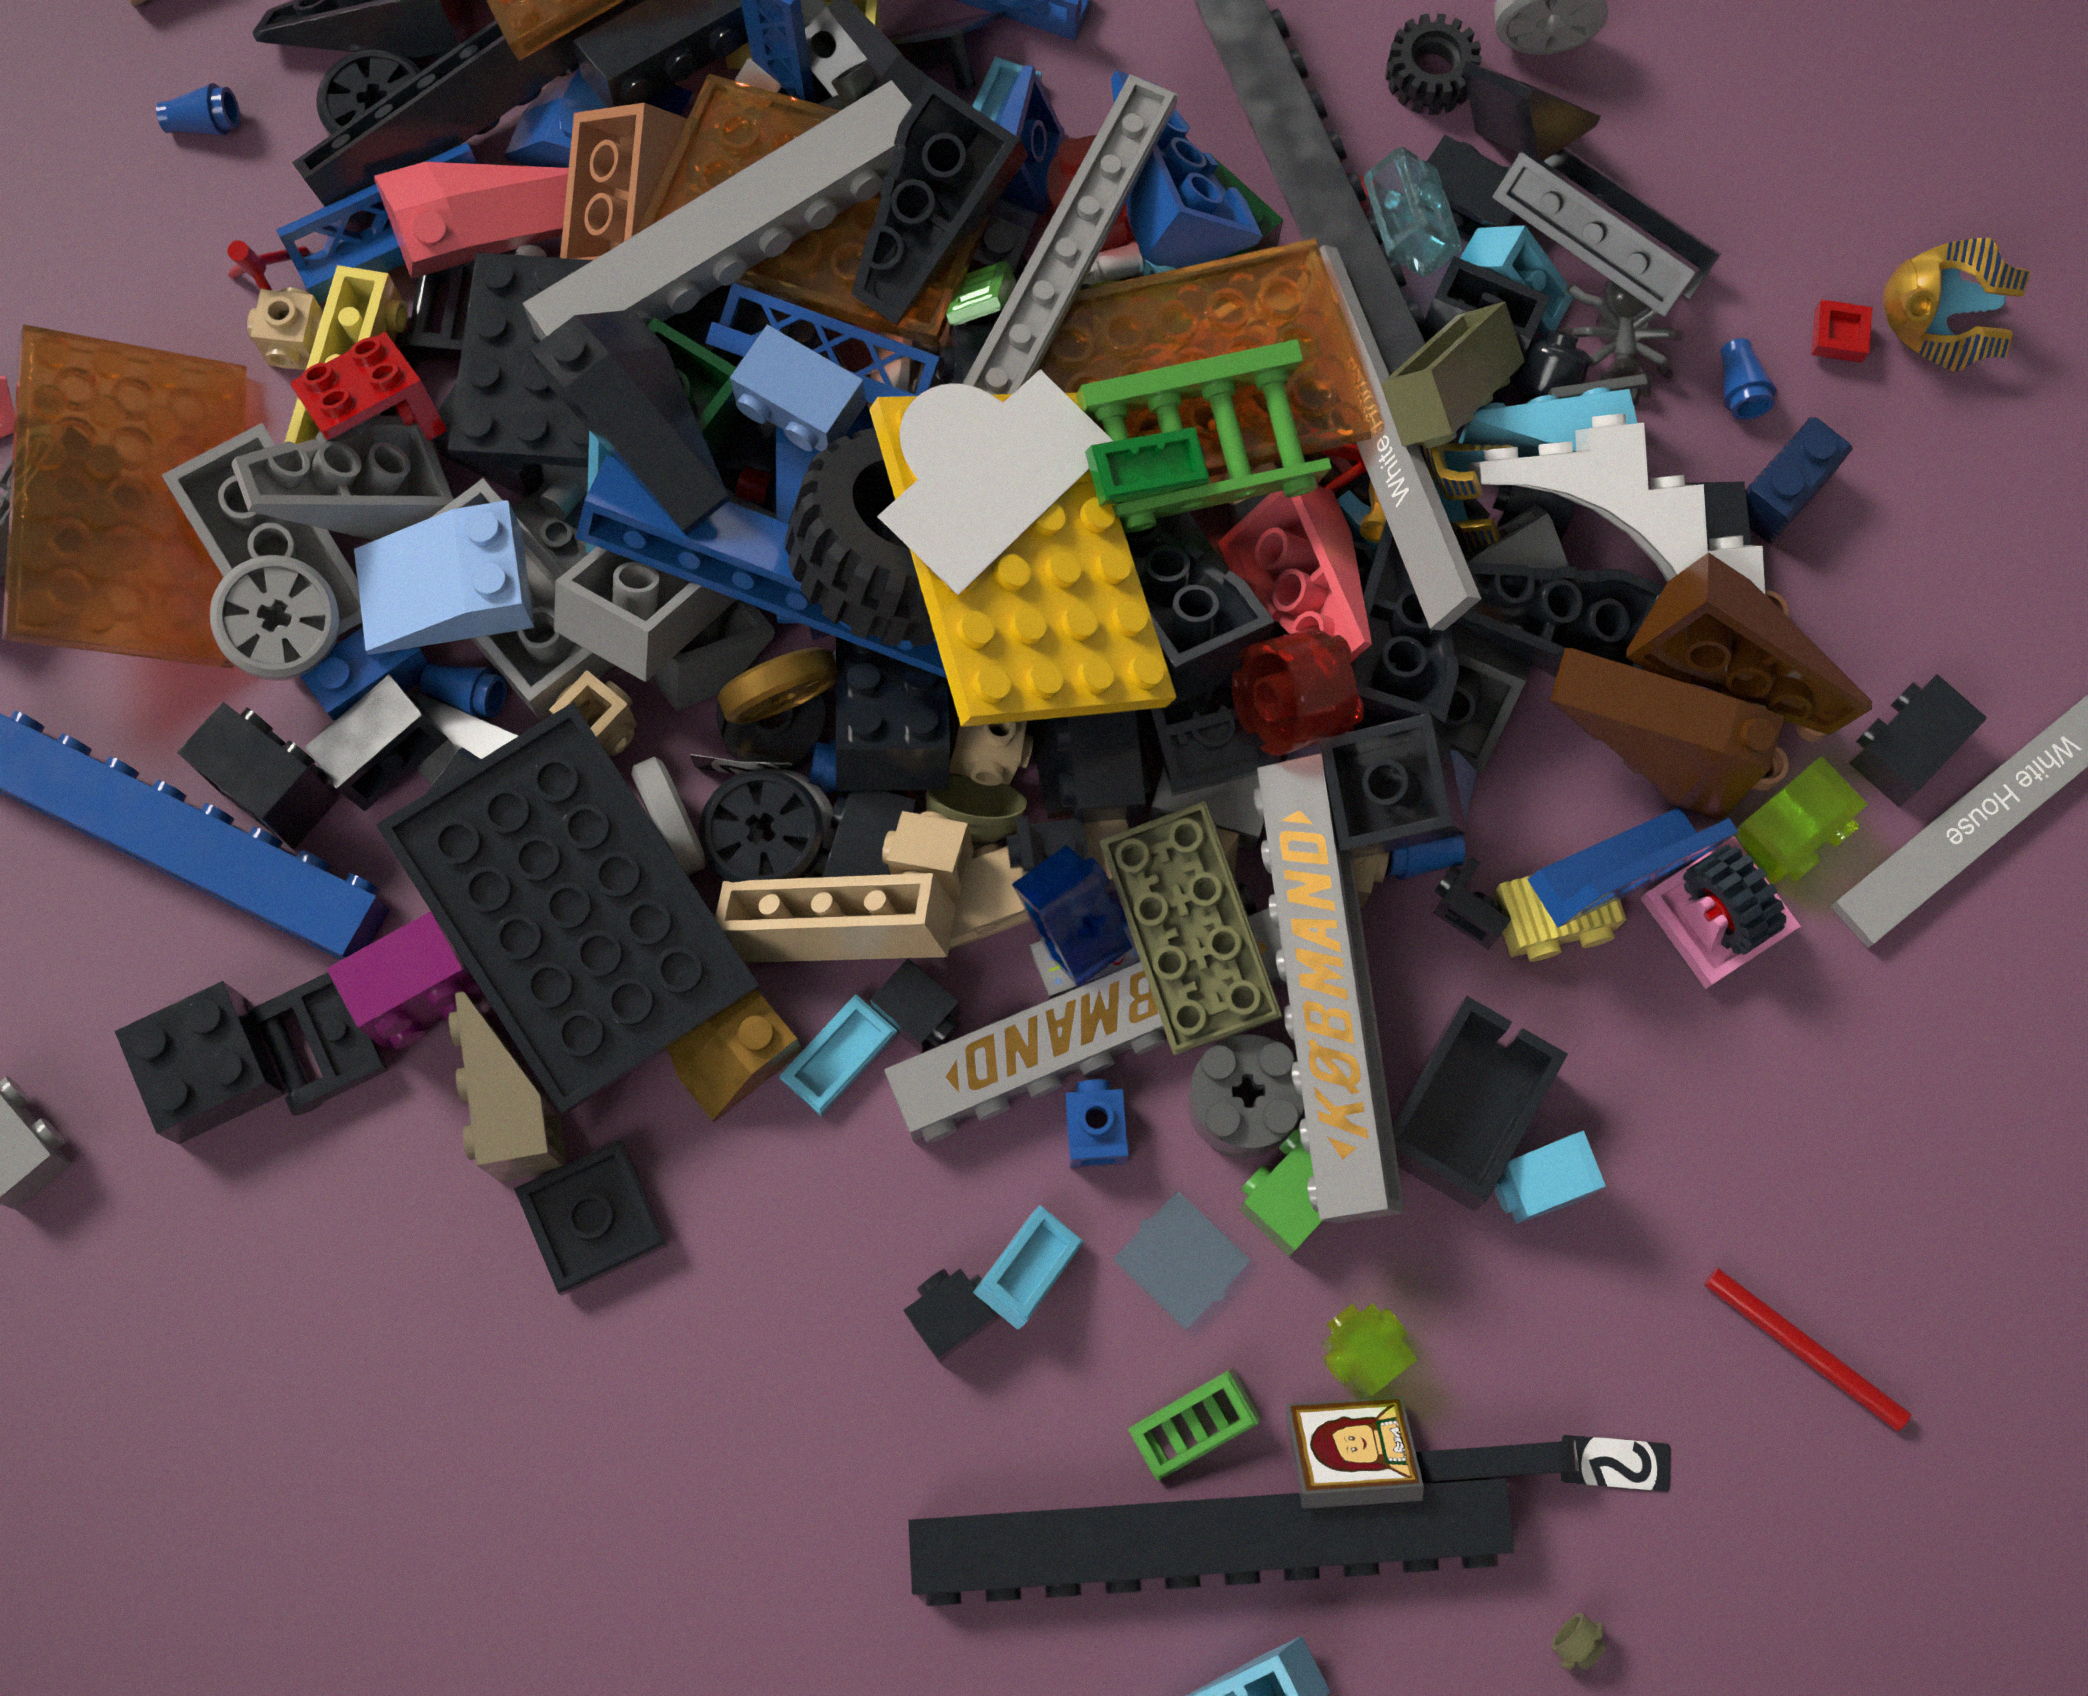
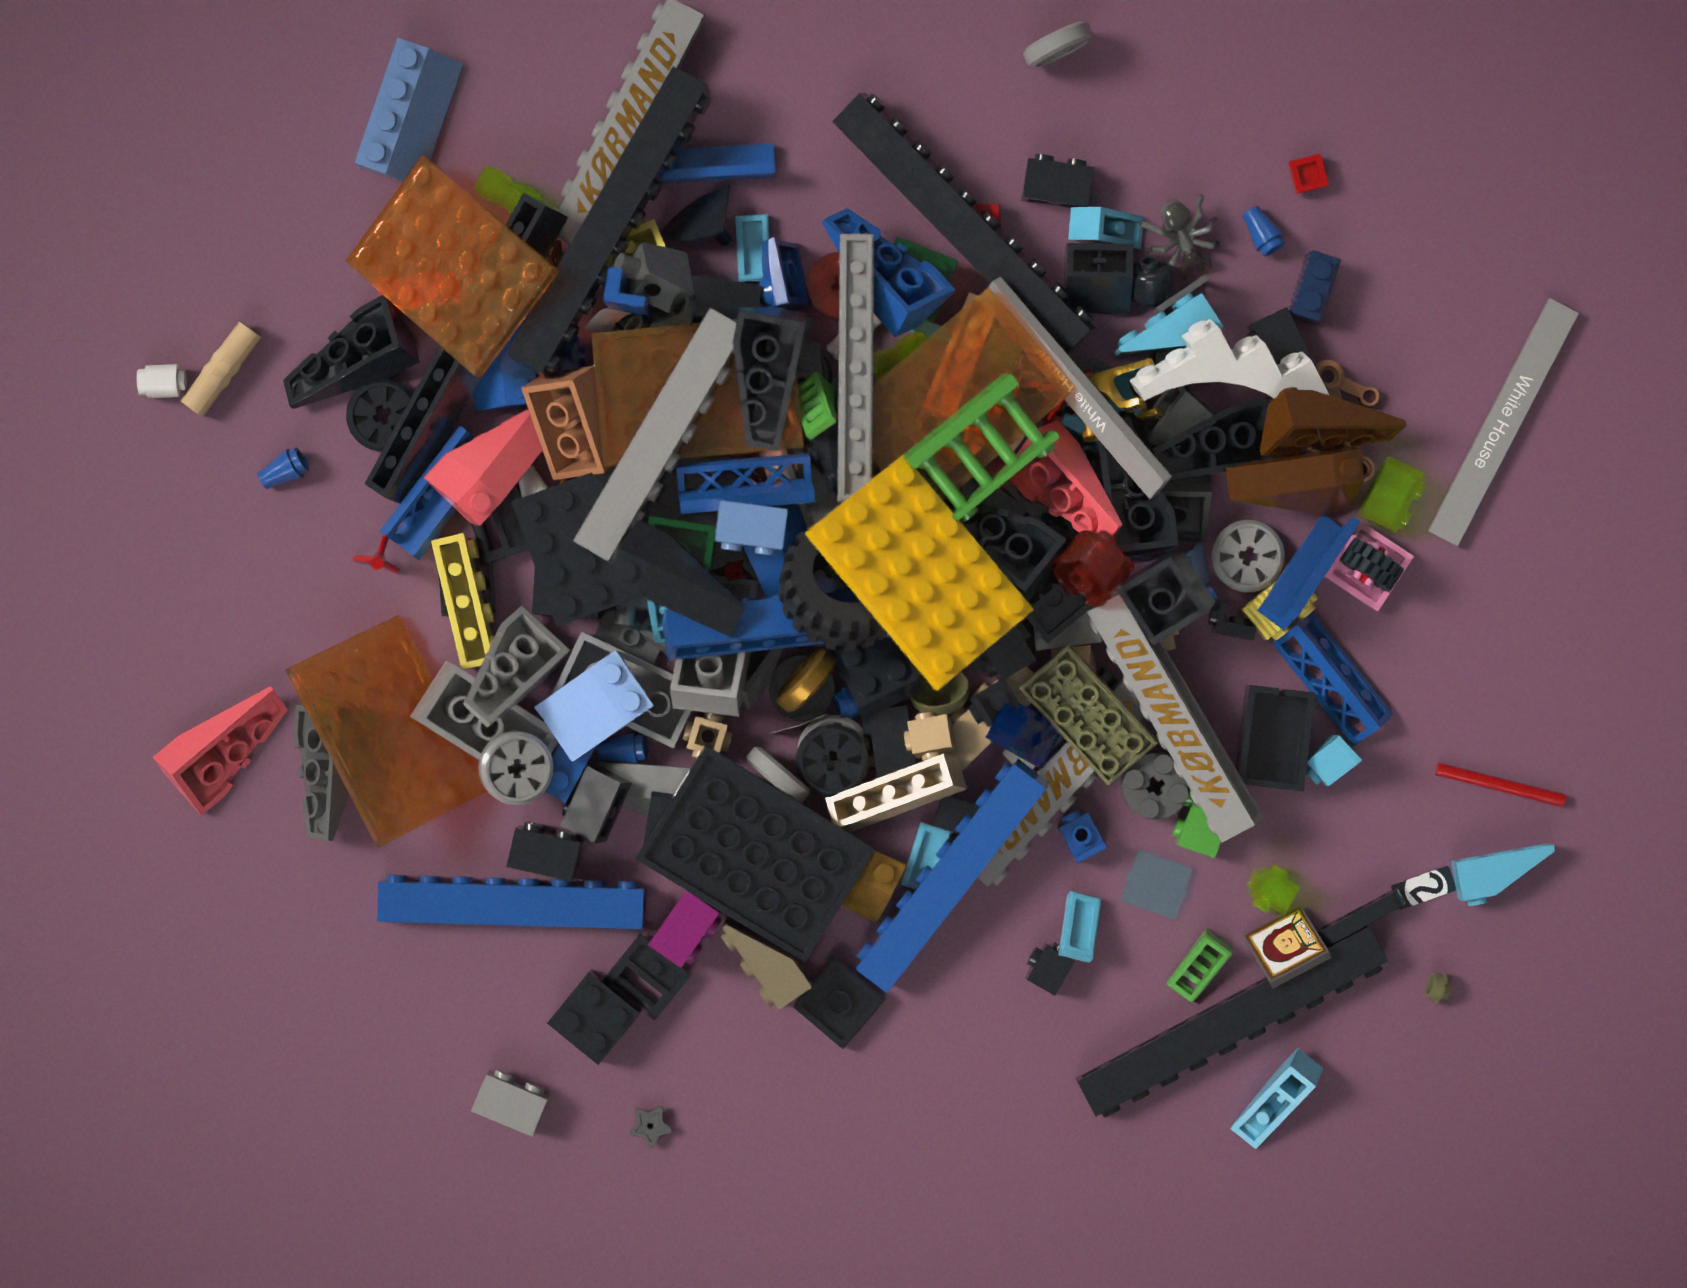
camera: 20 degrees left, 15 degrees up
tan brick [247,287,323,370] -> none
red bracket [290,332,447,441] -> none
white sticker [877,369,1113,595] -> none
green plate [1085,427,1210,506] -> none
clear light blue brick [1364,146,1463,277] -> none
olive brick [1381,302,1525,448] -> none
black tyre [1385,13,1482,115] -> none
black slope [1462,61,1601,161] -> none
fence [1492,147,1722,317] -> none
black brick [1849,674,1987,807] -> none
pearl gold piece [1882,238,2031,372] -> none
none -> dark grey plate [629,1106,672,1148]
none -> blue brick [856,758,1050,993]
none -> light grey wheel [1211,520,1284,592]
none -> blue fence [1272,612,1393,746]
none -> medium azure slope [1451,843,1555,906]

